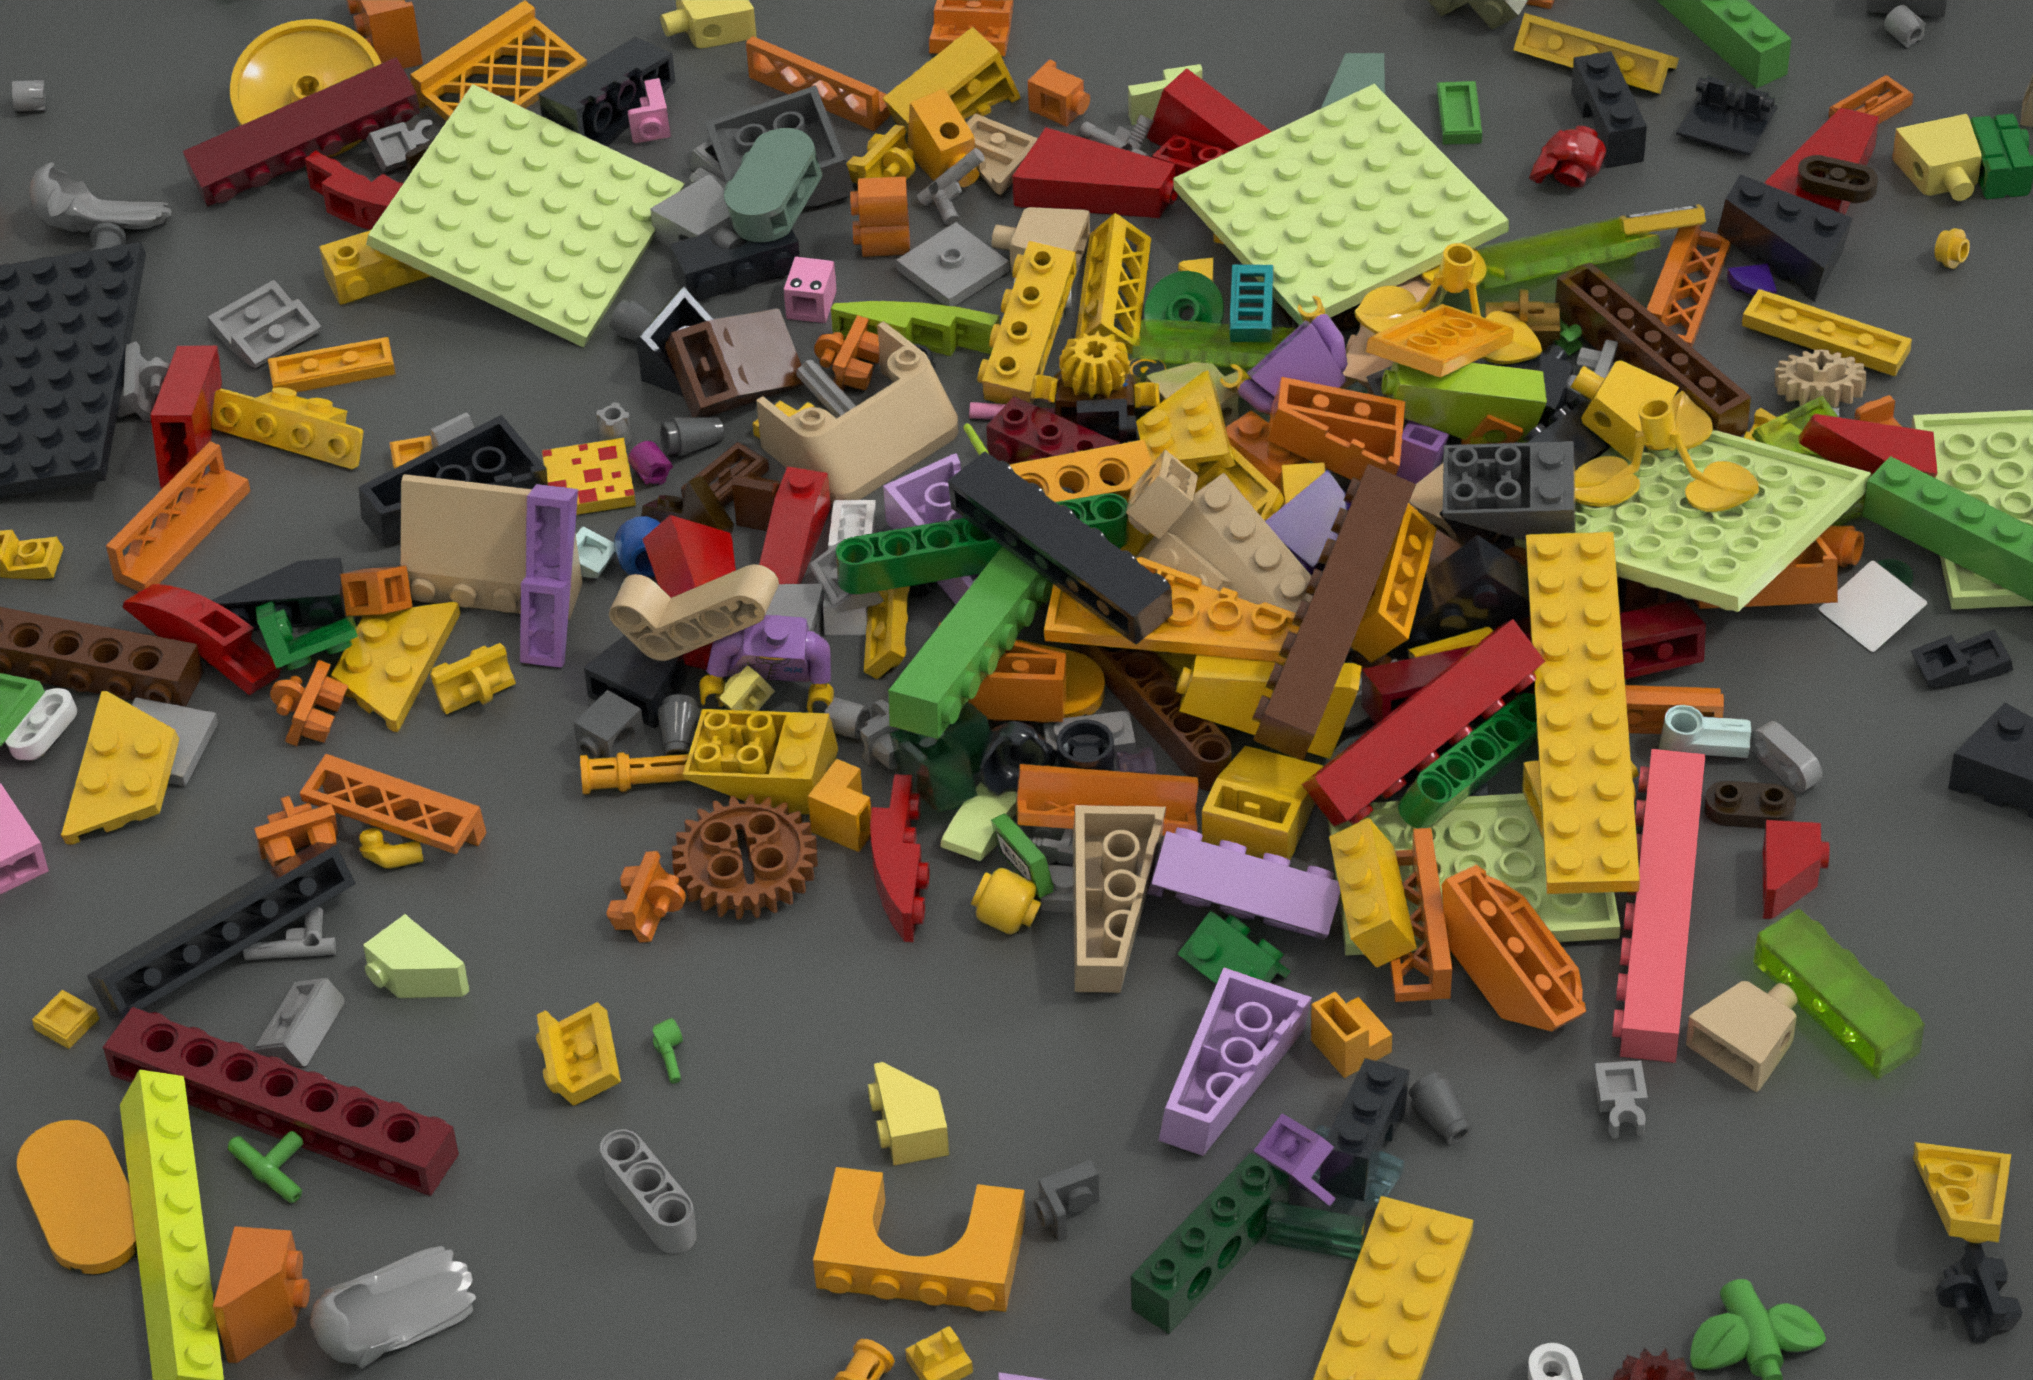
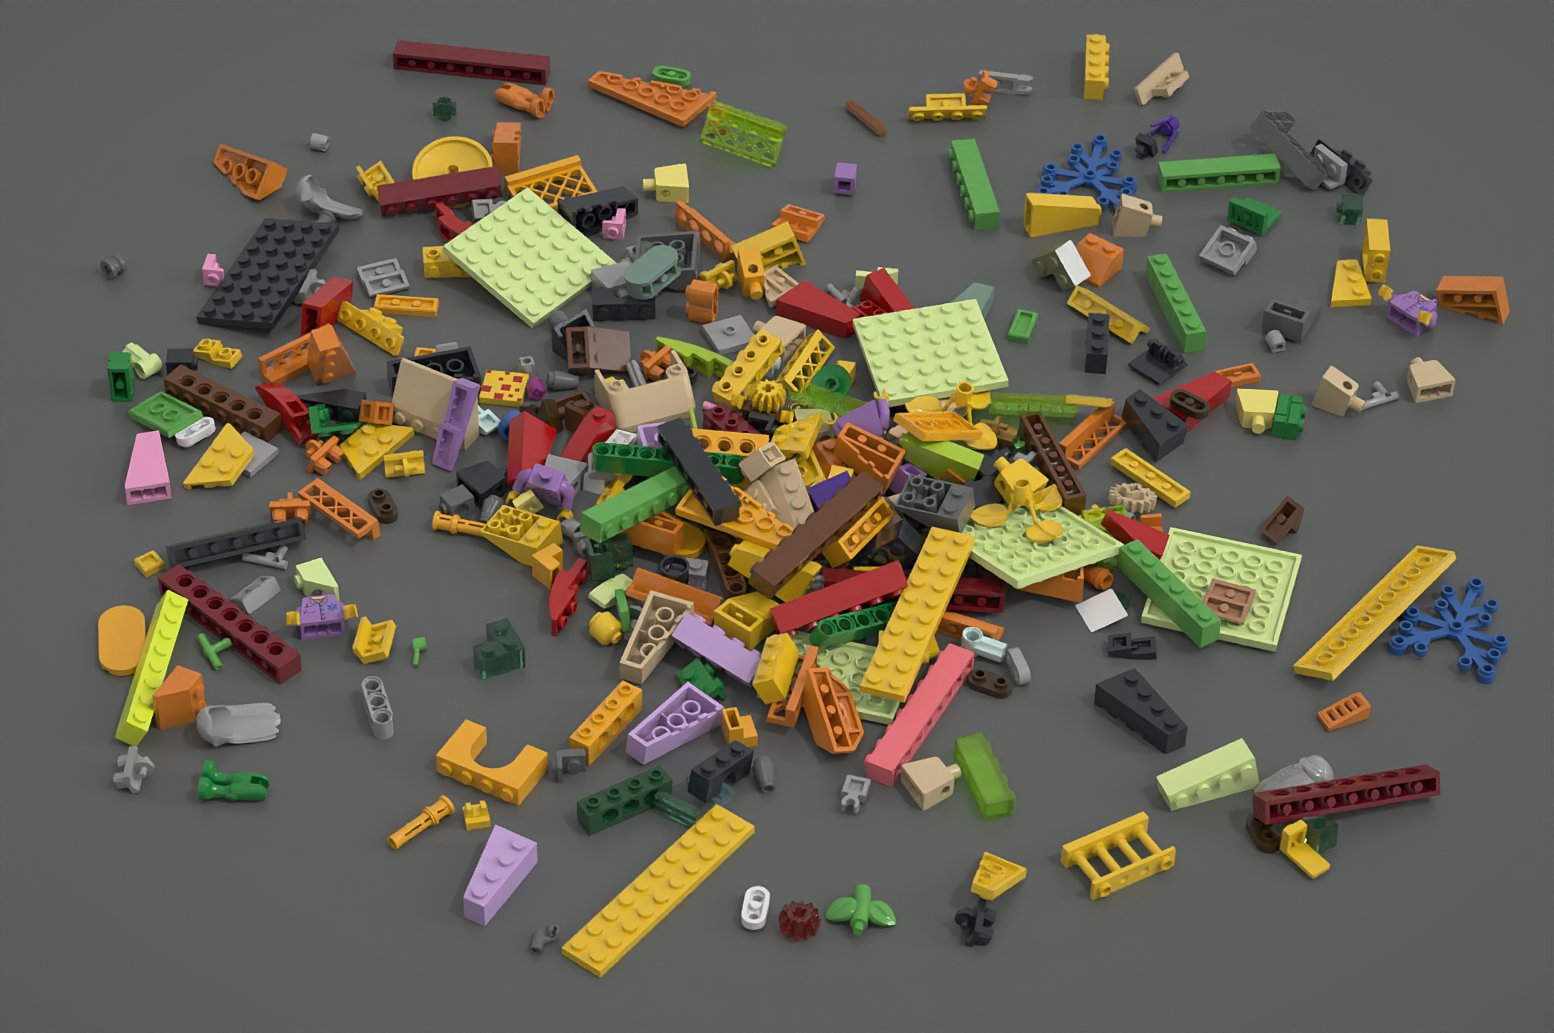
camera: 15 degrees right, 5 degrees down
yellow arm [359,828,424,869] -> none
orange hips [606,851,686,943] -> none
tan beam [609,564,779,661] -> none
dark orange gear [672,794,818,919] -> none
bright pink brick [784,257,837,323] -> none
light yellow slope [867,1062,949,1166] -> none
light grey hose [917,148,985,225] -> none
black hair [980,721,1057,796] -> none
orange brick [1028,59,1090,127] -> none
teal slope [1229,265,1274,342] -> none
medium lavender panel [1254,1113,1336,1206] -> none
red head [1529,126,1606,188] -> none
dark purple tile [1727,264,1777,295] -> none
red slope [1762,820,1830,919] -> none
yellow plate [1934,228,1970,269] -> none
none -> medium lavender torso [286,590,358,640]
none -> orange wedge [307,325,356,385]
none -> yellow bracket [356,161,395,202]
none -> dark brown plate [368,488,398,524]
none -> clear green brick [473,618,526,680]
none -> light orange brick [569,681,642,766]

